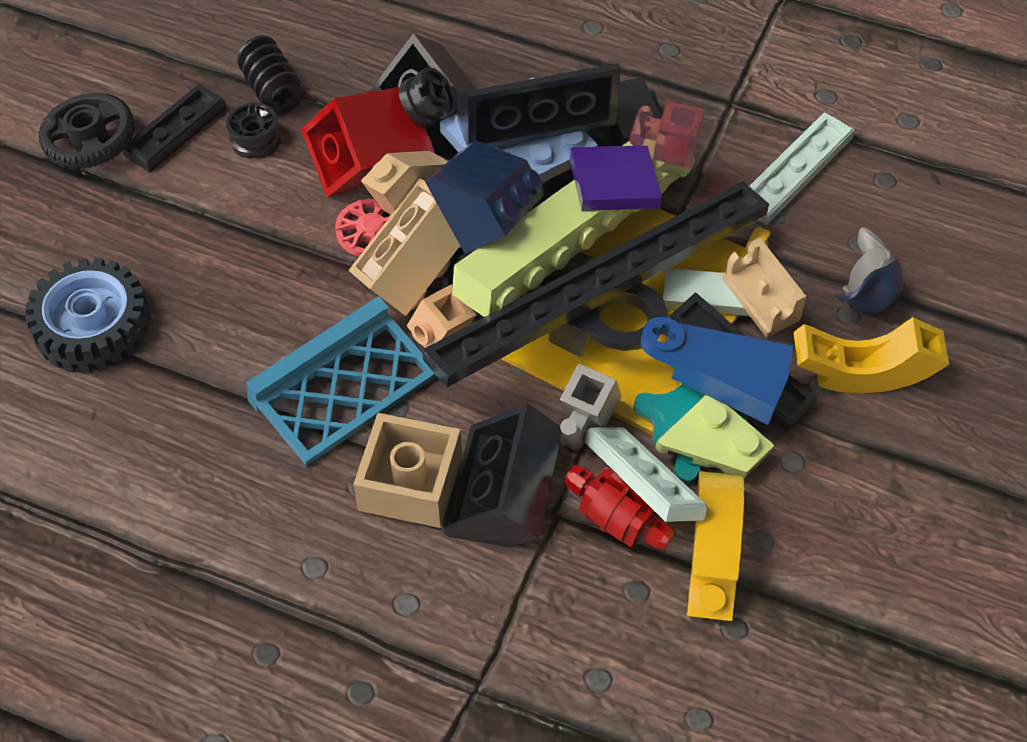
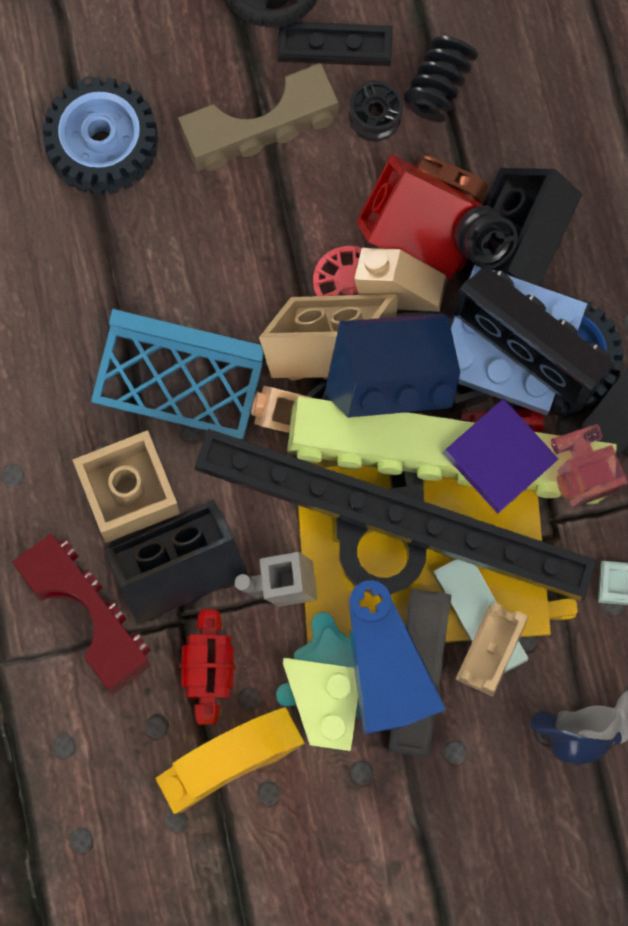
camera: 55 degrees right, 20 degrees up
light aqua tile [585,427,708,522] -> none
yellow arch [794,317,949,393] -> none
none -> dark red arch [12,533,151,695]
none -> dark tan arch [178,63,338,172]

